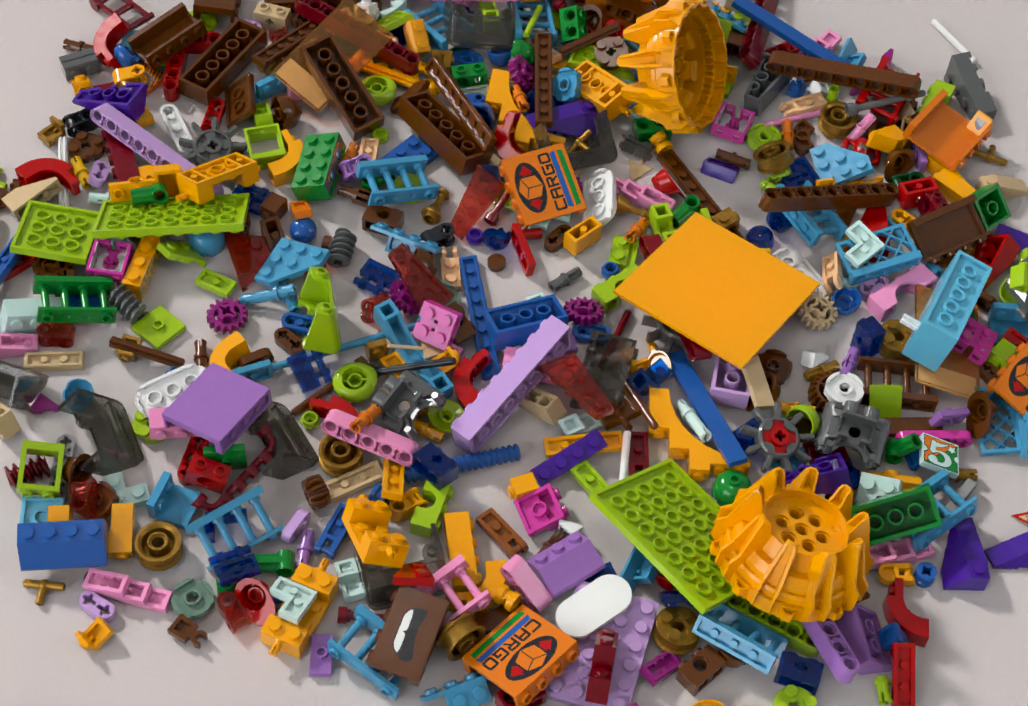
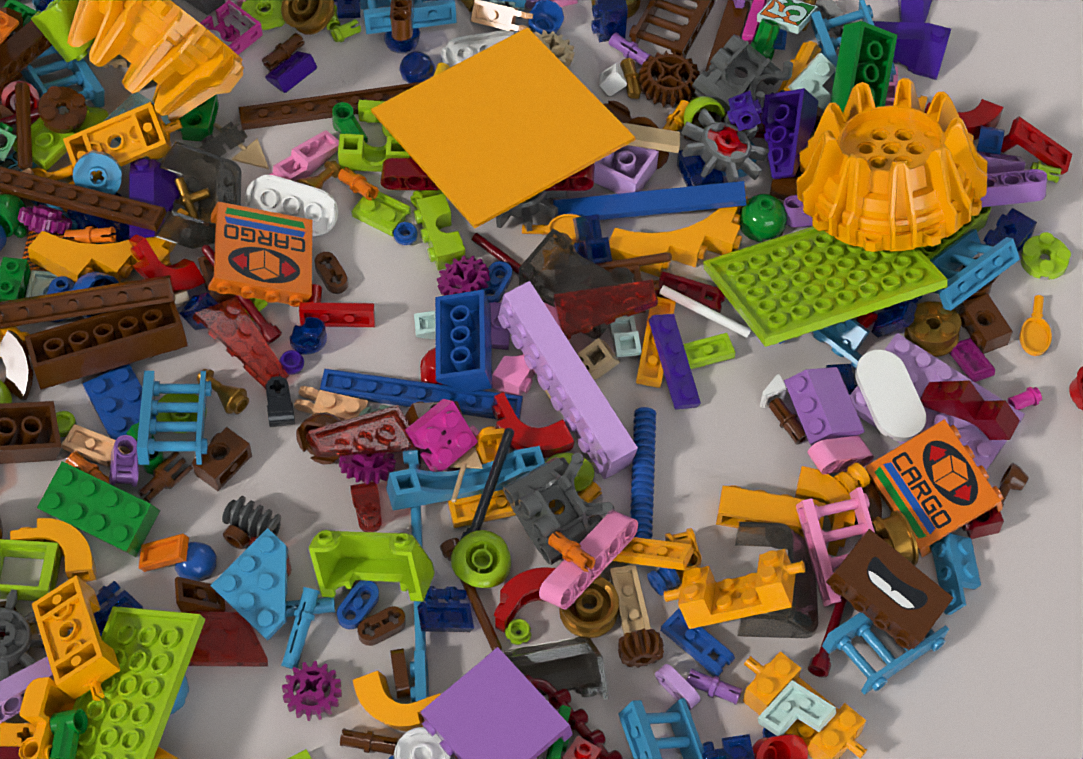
camera: 70 degrees left, 5 degrees up
lime wing [156,240,207,267] -> none
lime plate [195,268,238,299] -> none
green piece [253,550,295,577] -> none
reddish brown brick [260,192,288,220] -> none
medium lavender plate [309,634,334,677] -> none
light aqua slope [334,557,366,604] -> none
clear blue plate [353,258,401,299] -> none
pearl gold bracket [365,338,388,362] -> none
dark azure bracket [370,222,443,260] -> none
red wing [392,562,435,587] -> none
lime arch [410,473,455,540] -> none
clear blue brick [412,442,458,491] -> none
dark orange plate [476,507,529,560] -> none
reddish brown tile [487,254,506,272] -> none
light orange brick [507,472,539,501] -> none
dark pink plate [513,483,570,538] -> none
dark grey axle [548,267,583,293] -> none
light orange brick [563,215,602,256] -> none
light orange wheel [649,131,673,154] -> none
red piece [651,165,685,199] -> none
light aqua pin [675,399,712,443] -> none
pearl gold bracket [711,207,740,230] -> none
white plate [823,372,864,410] -> none
lime piece [869,383,903,418] -> none
blue wheel [913,562,937,588] -> none
none -> dark purple brick [727,91,763,131]

